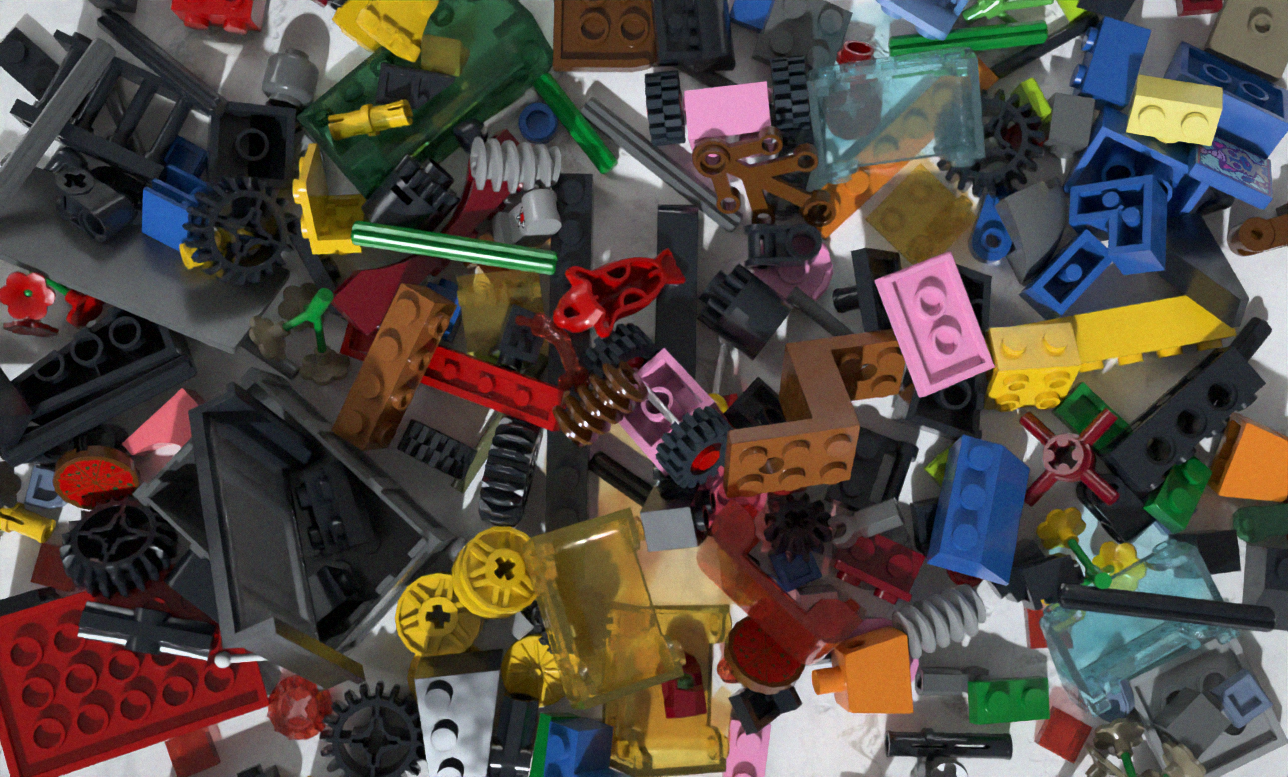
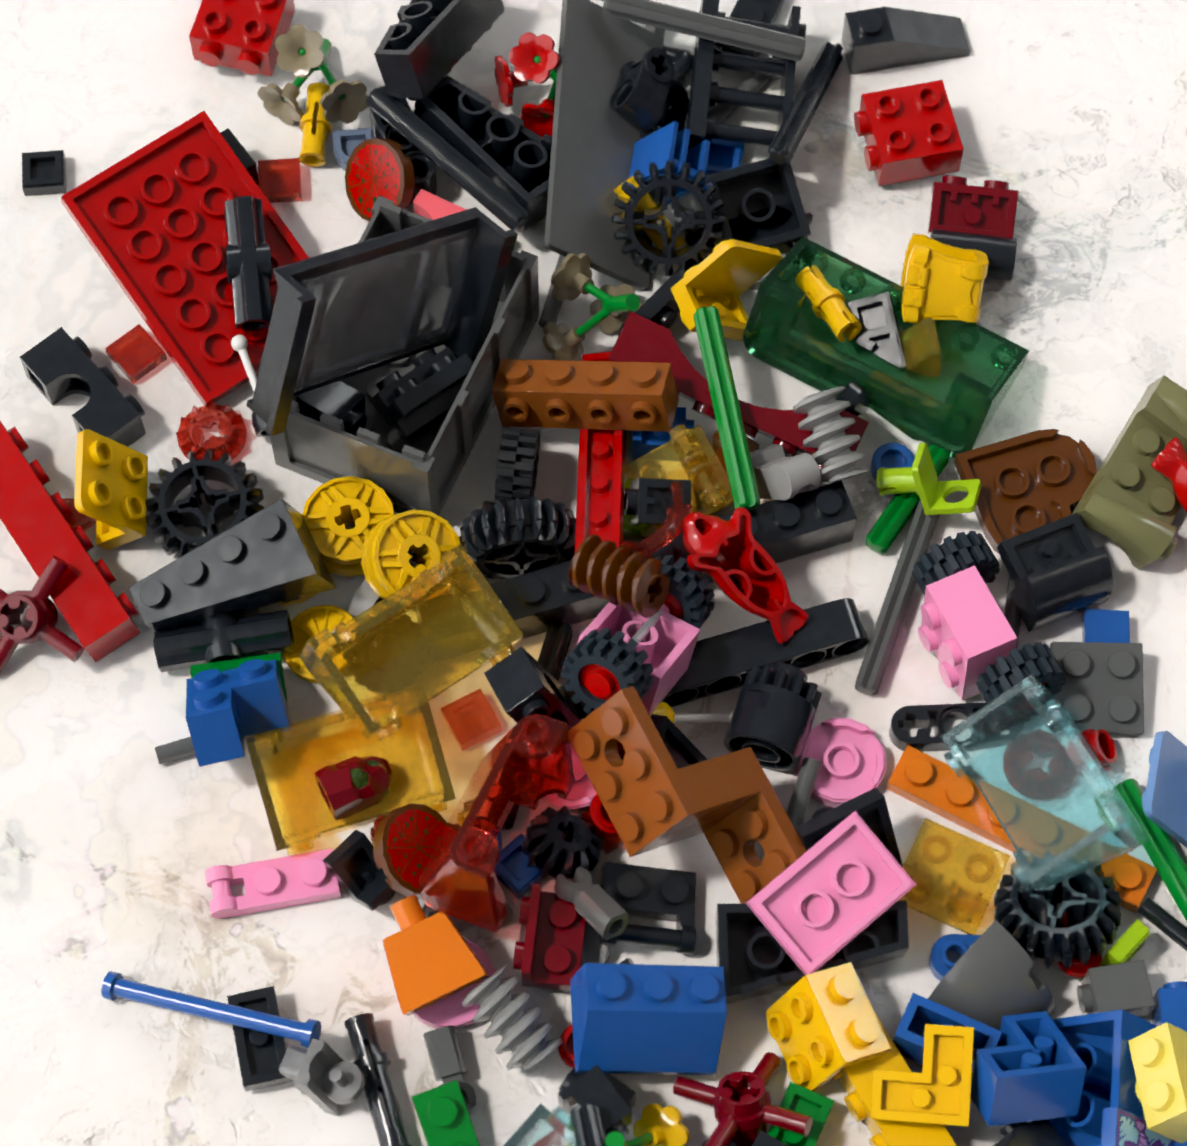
camera: 70 degrees right, 20 degrees down
black gear [59,493,179,600] -> none
dark grey head [262,48,319,112] -> none
black gear [361,154,461,232] -> none
reddish brown plant [692,126,836,227] -> none
black piece [743,224,822,270] -> none
none -> clear red tile [440,689,502,751]
none -> yellow plate [870,1024,974,1126]
none -> lime bracket [876,443,982,515]

